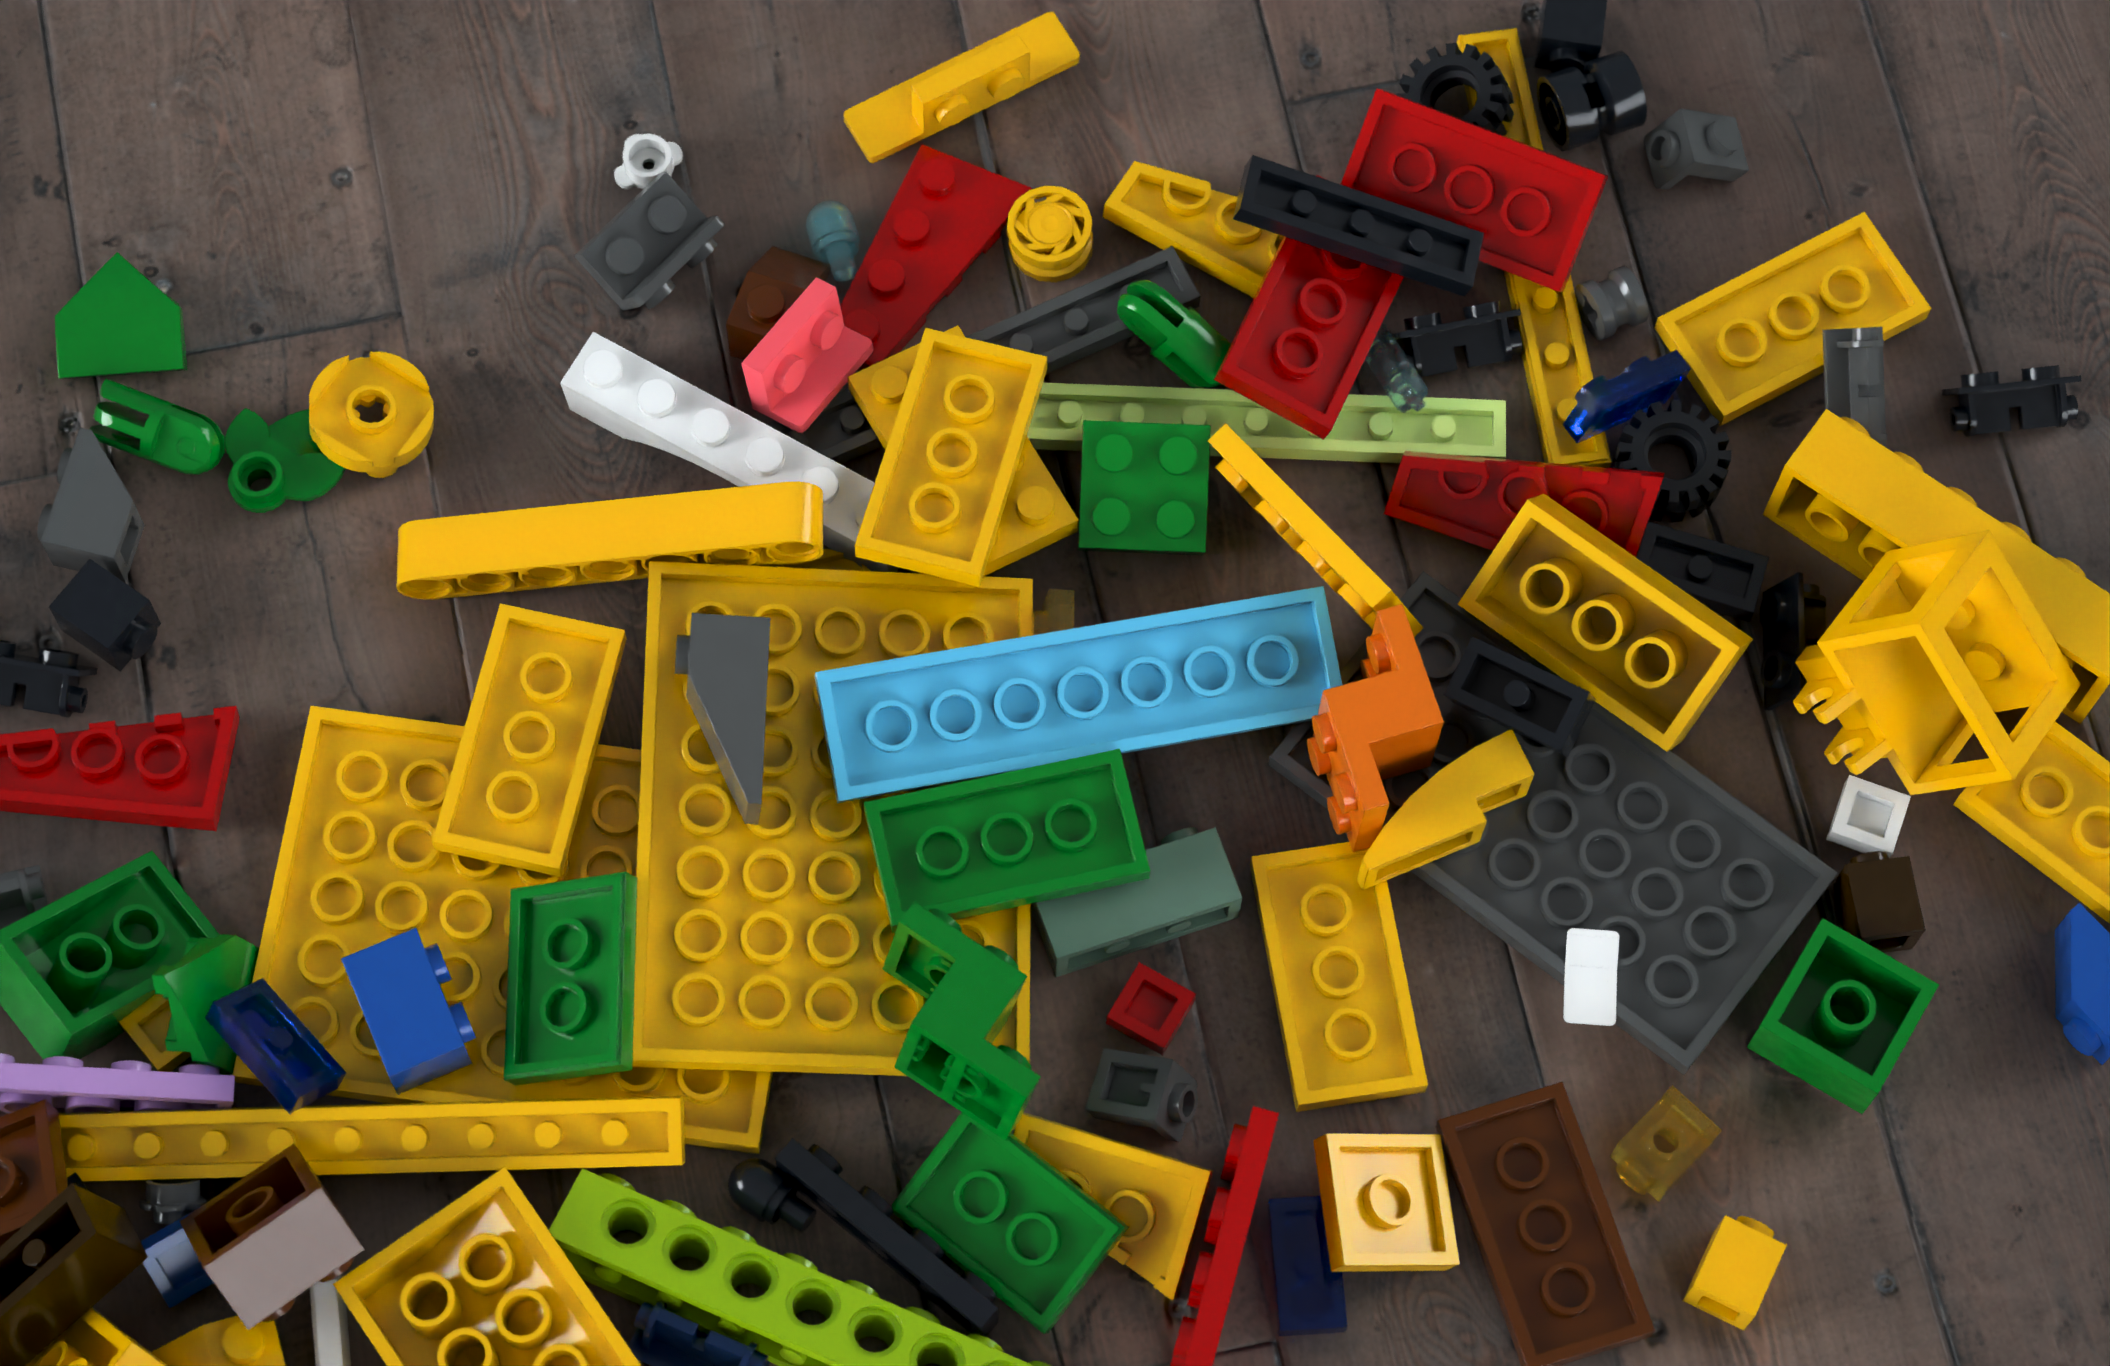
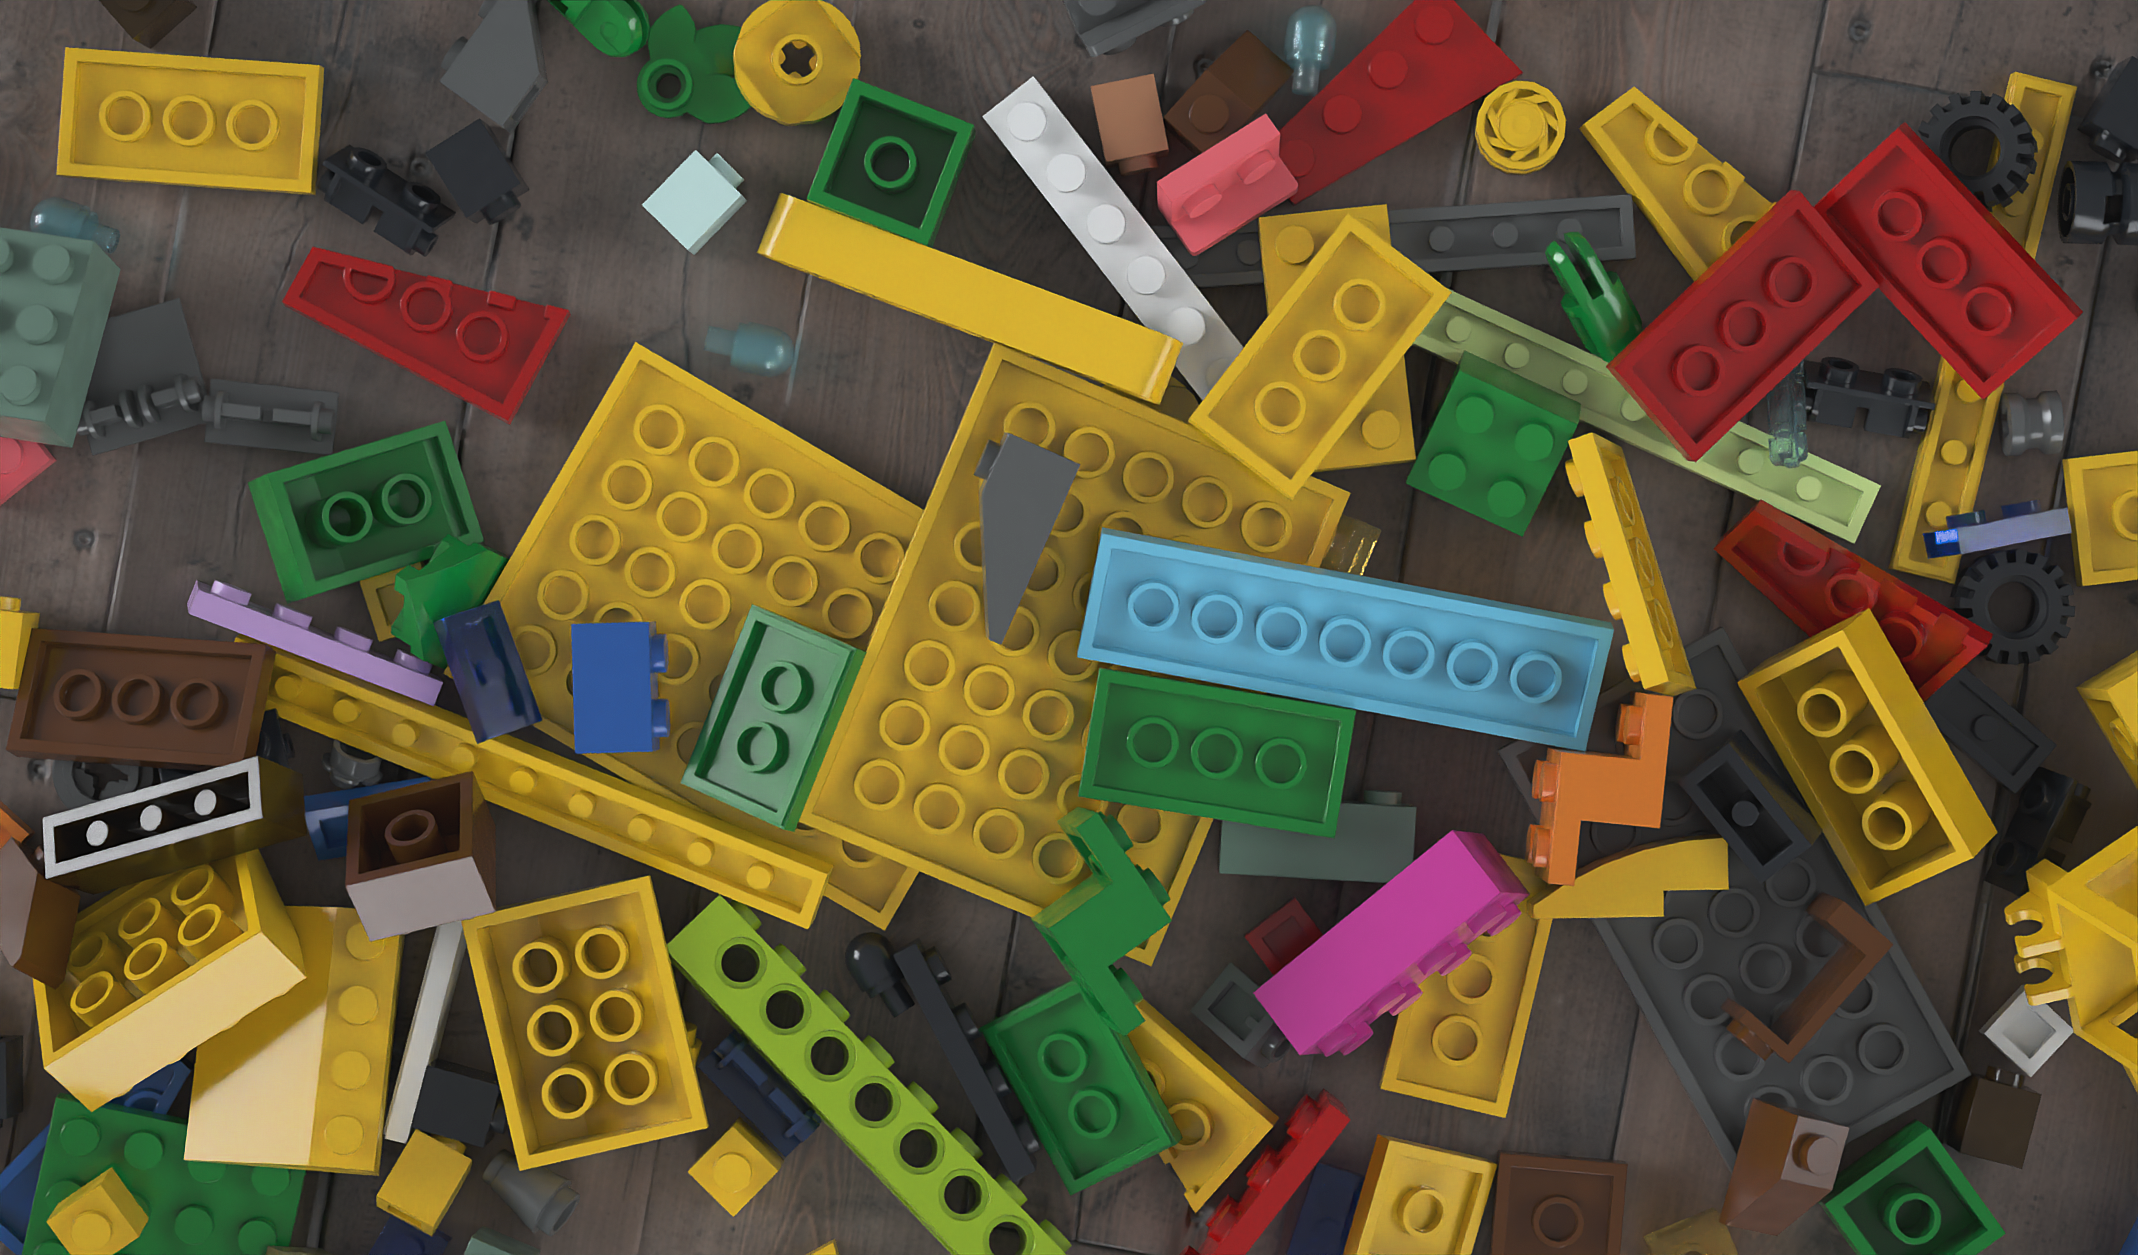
camera: 25 degrees right, 20 degrees up
yellow plate [432,603,627,877] -> none
black plate [1233,155,1484,296] -> none
white sticker [1563,928,1619,1026] -> none
none -> light aqua brick [642,150,747,255]
none -> clear light blue cylinder [704,321,794,377]
none -> green brick [807,78,976,248]
none -> nougat brick [1091,74,1169,176]
none -> dark pink brick [1253,830,1530,1057]
none -> reddish brown slope [1719,1098,1849,1236]
none -> reddish brown panel [1720,891,1894,1063]

